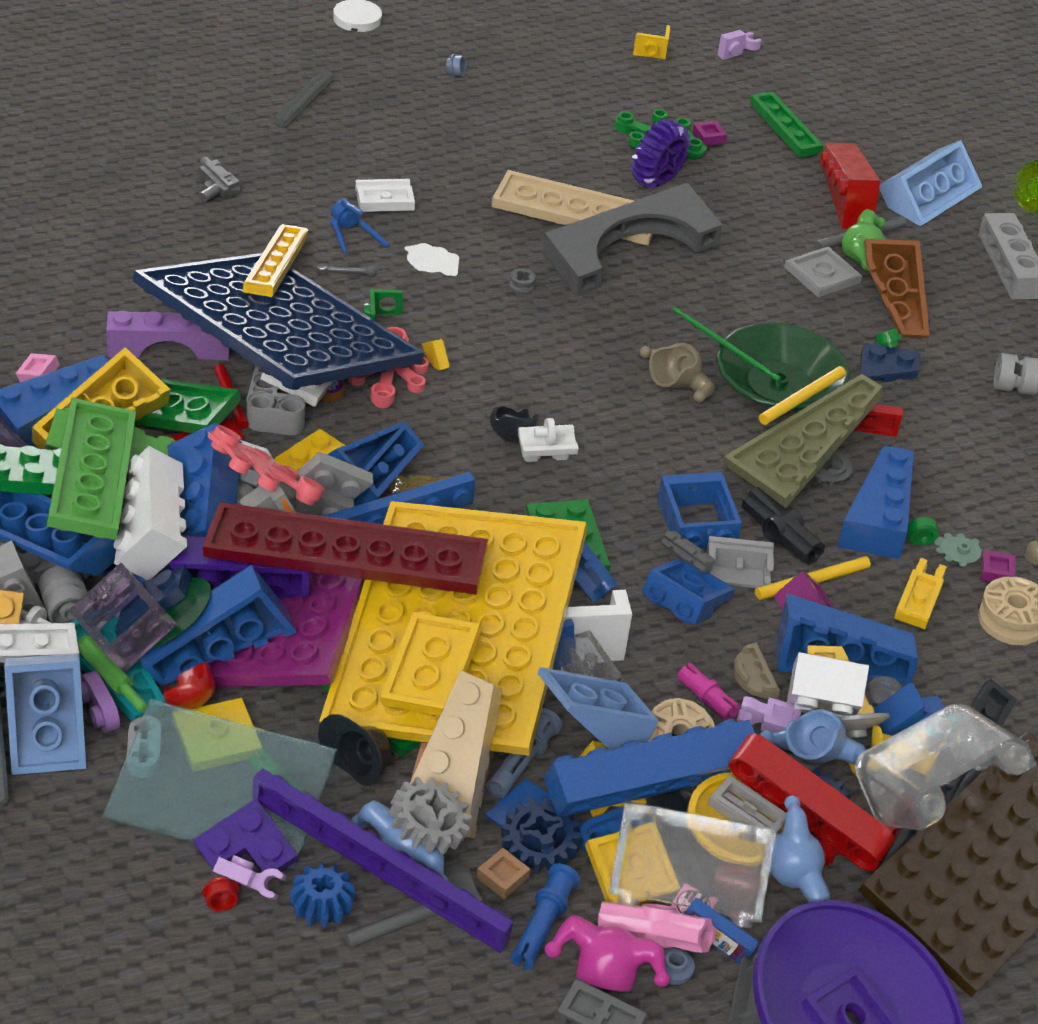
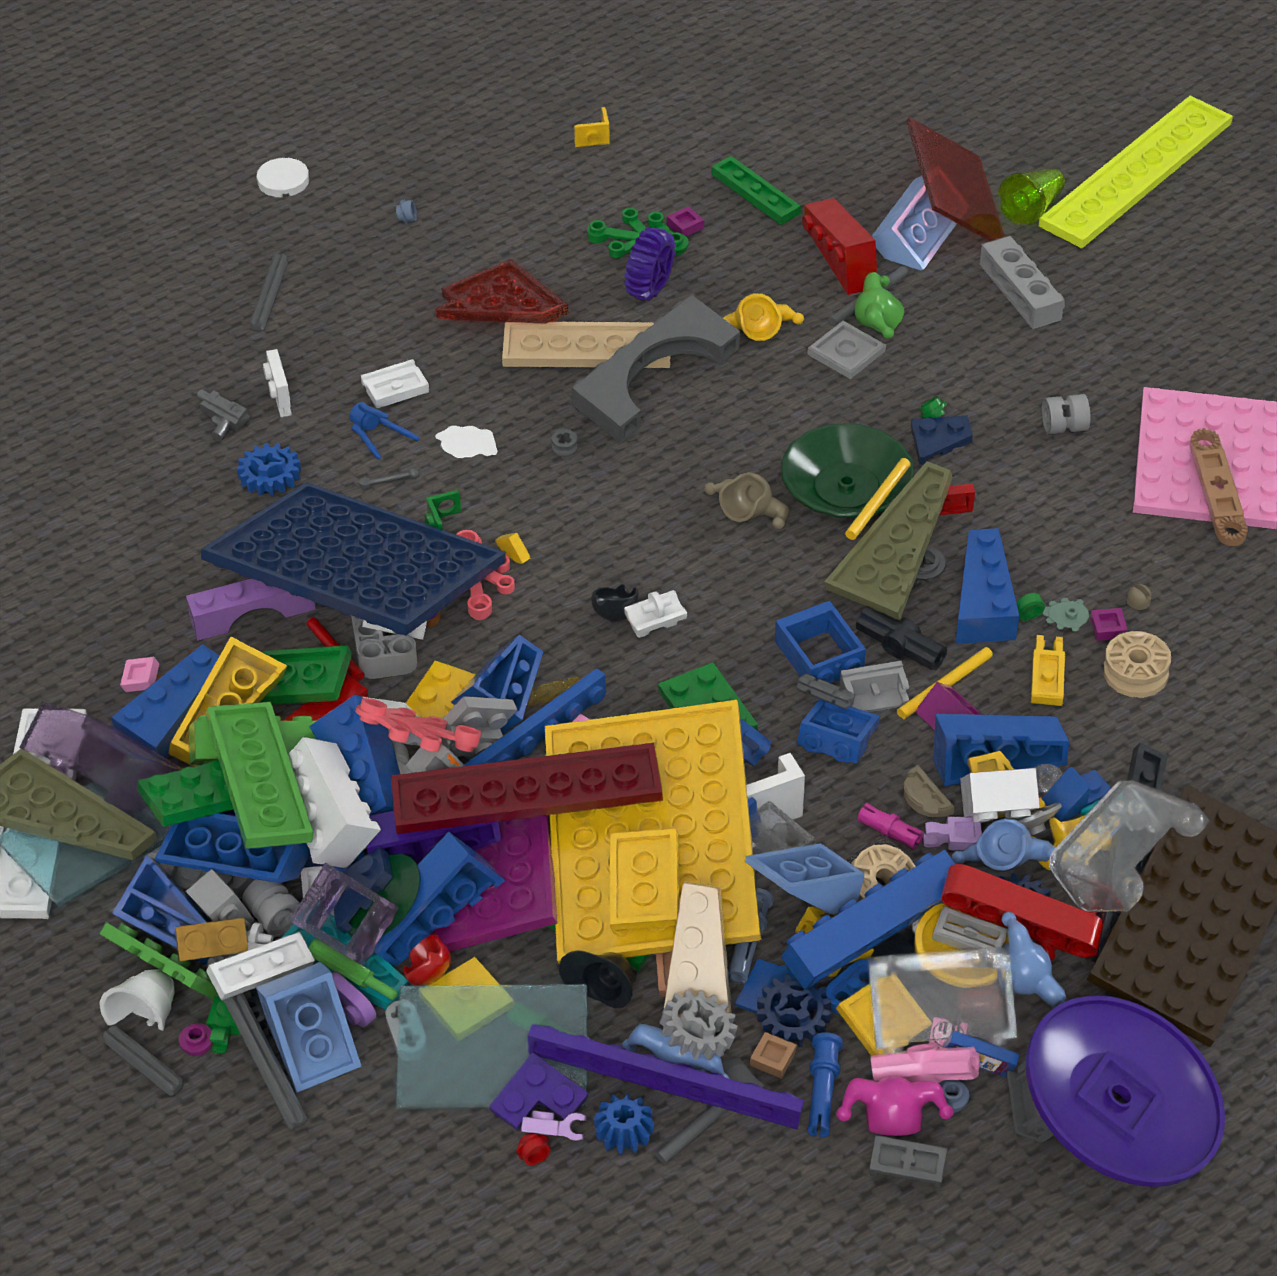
camera: 10 degrees left, 5 degrees up
yellow tile [243,224,308,297] -> none
green piece [673,307,781,382] -> none
lavender plate [718,30,762,60] -> none
dark orange wedge [864,238,930,338] -> none
none -> blue gear [237,443,301,496]
none -> white plate [263,349,292,417]
none -> clear red wing [435,259,569,324]
none -> yellow piece [723,293,804,341]
none -> clear red piece [906,117,1005,241]

